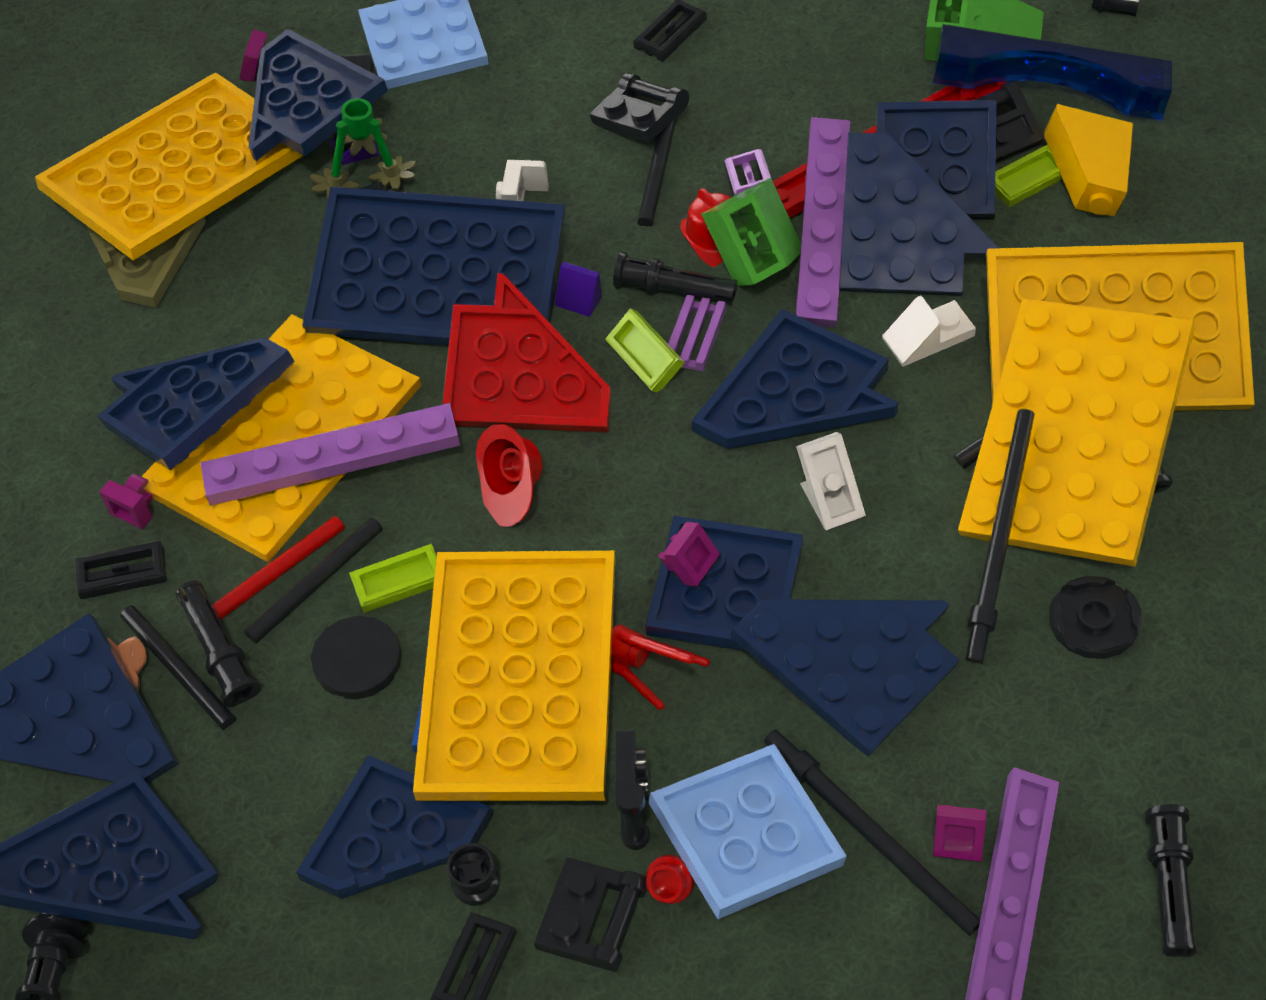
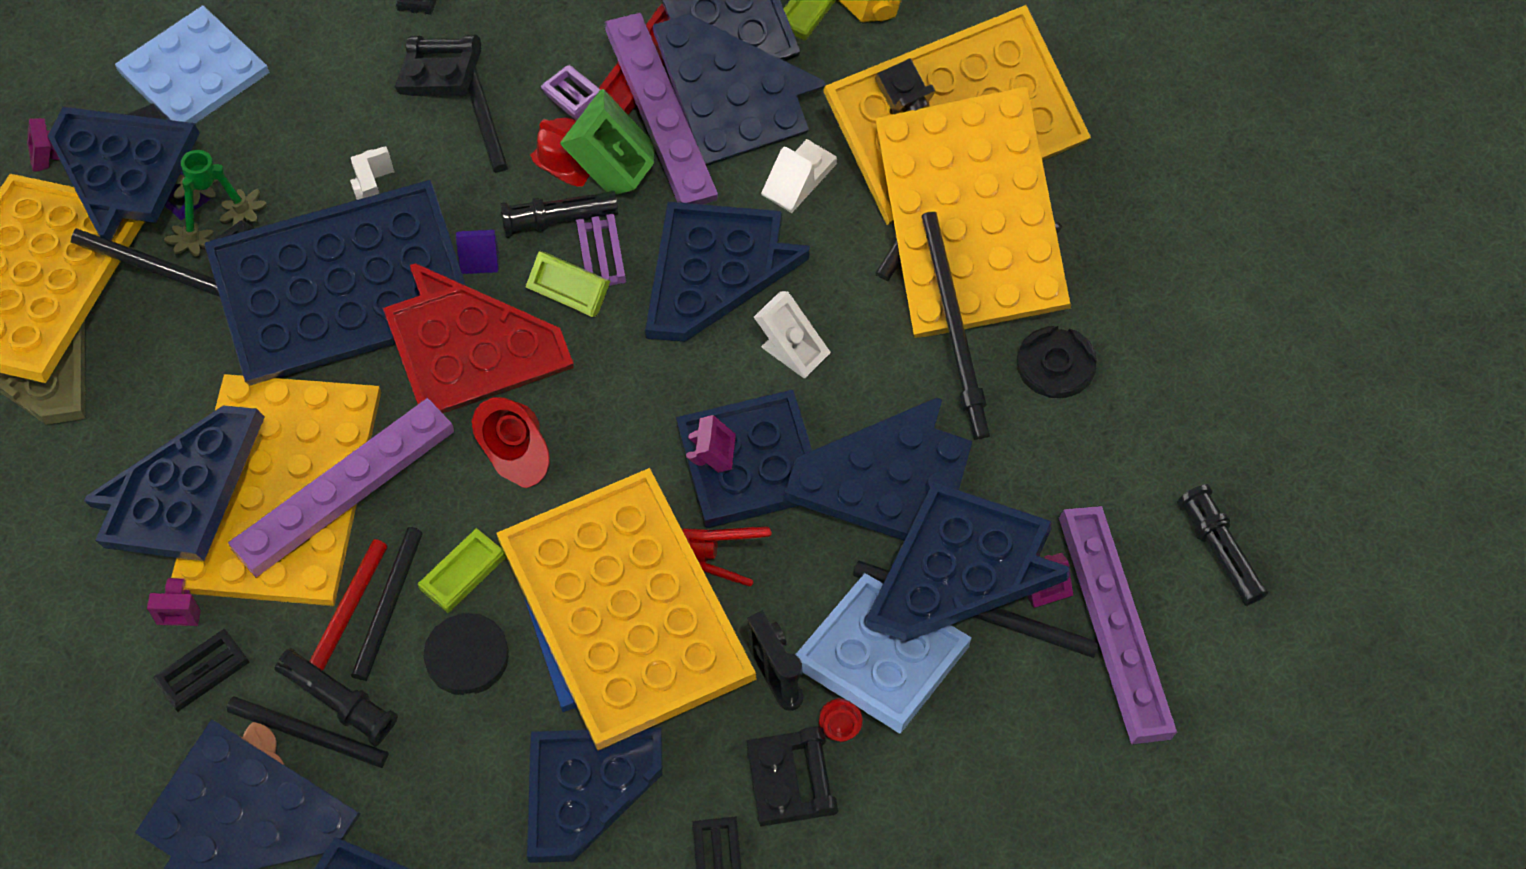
camera: 30 degrees left, 5 degrees up
black wheel [447,843,500,906] -> none
none -> black bar [70,228,220,297]
none -> dark blue wing [866,482,1070,641]
none -> black bracket [875,58,936,114]

